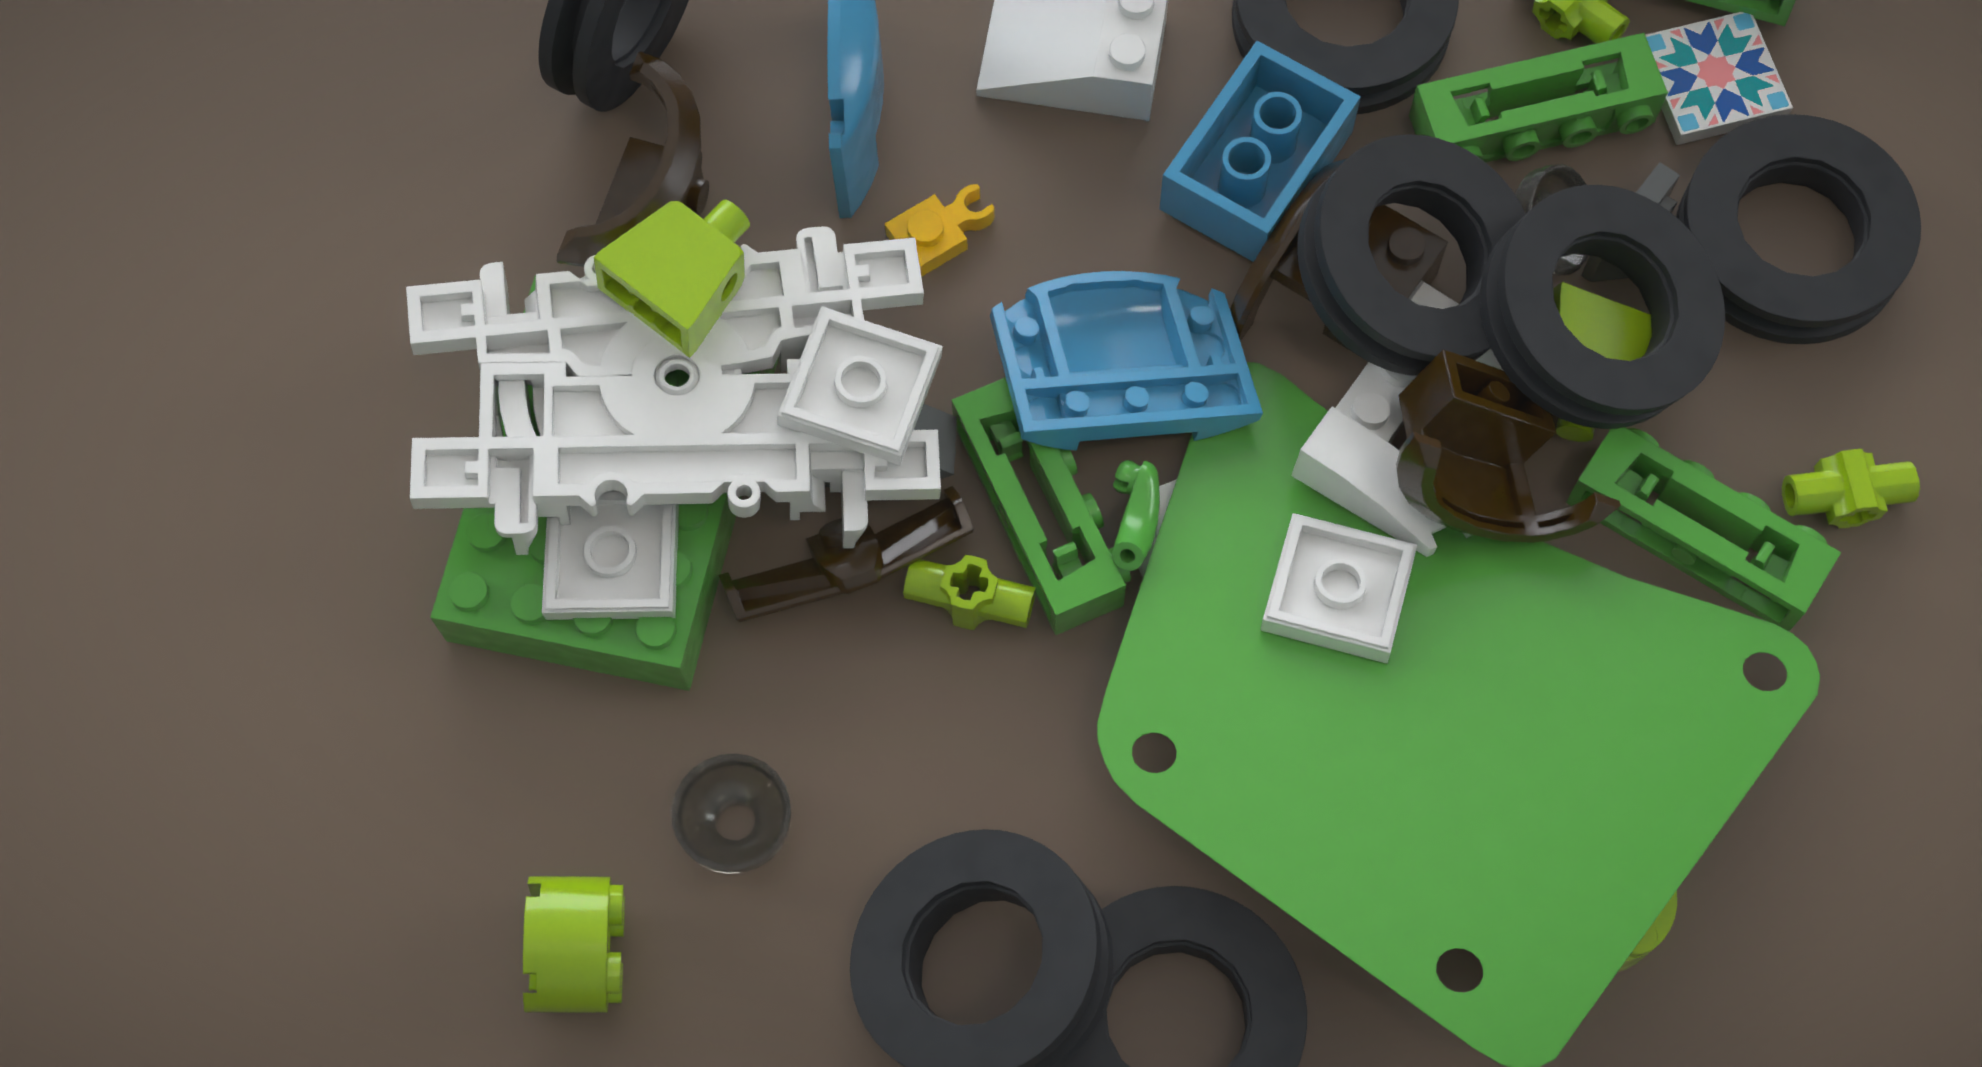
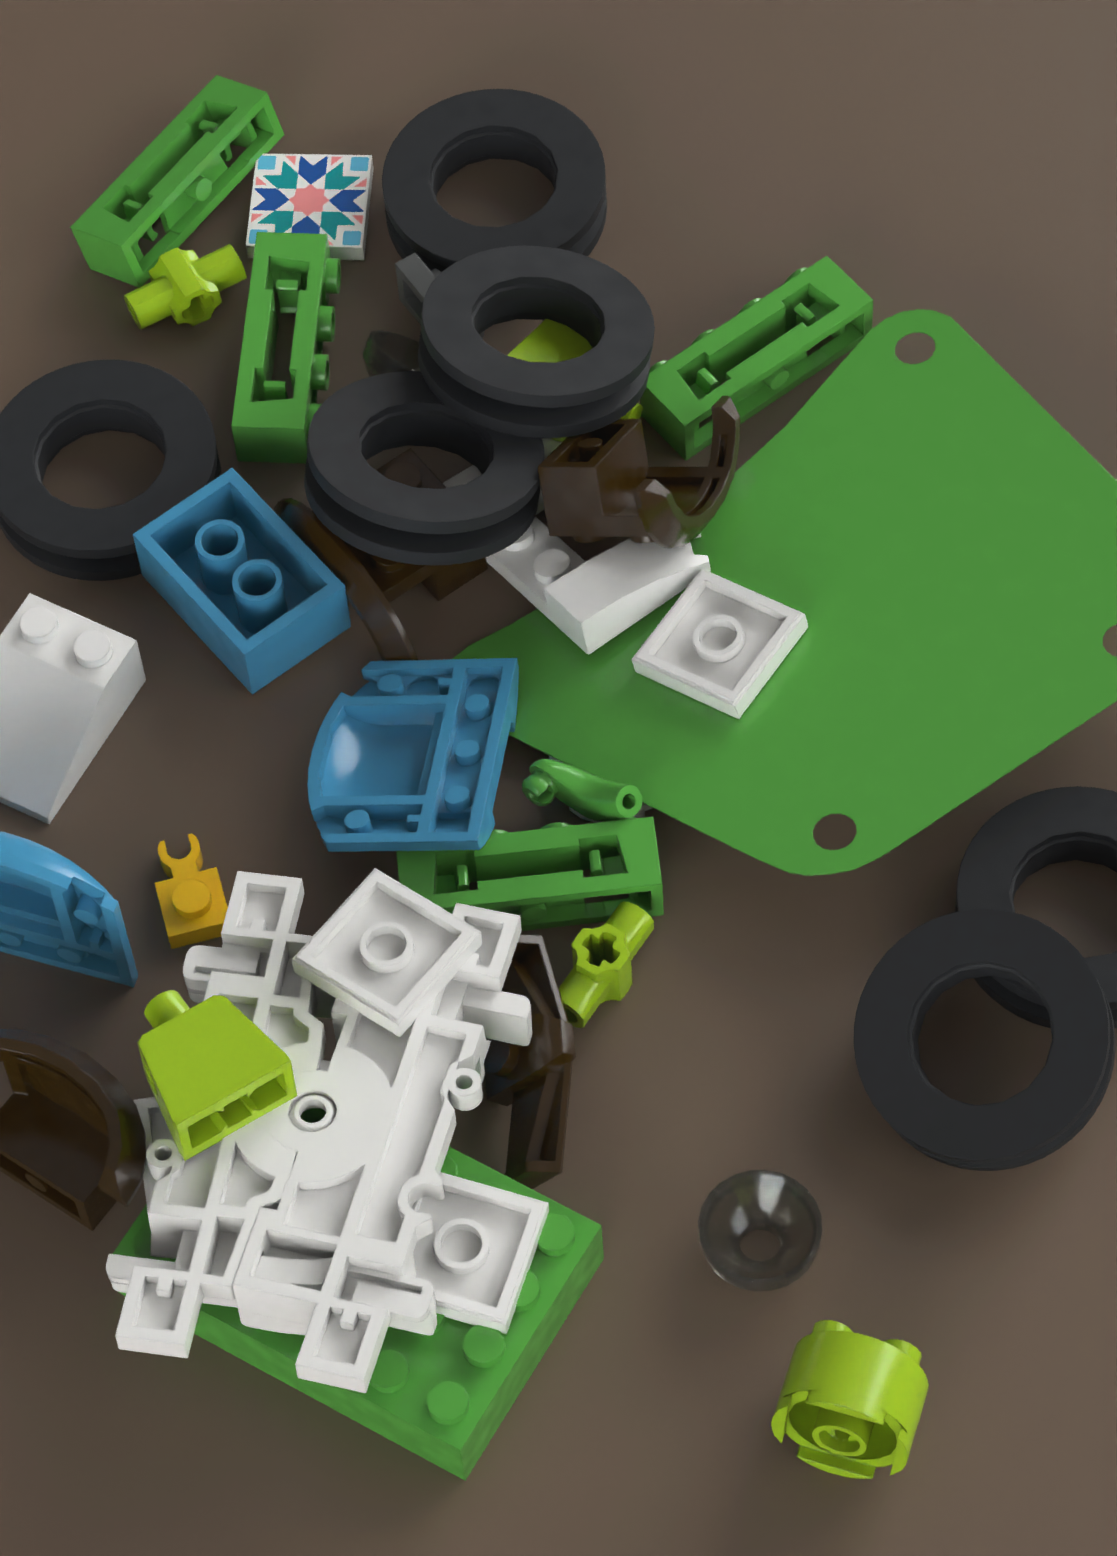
camera: 70 degrees left, 10 degrees down
lime axle [1782,449,1920,529] -> none

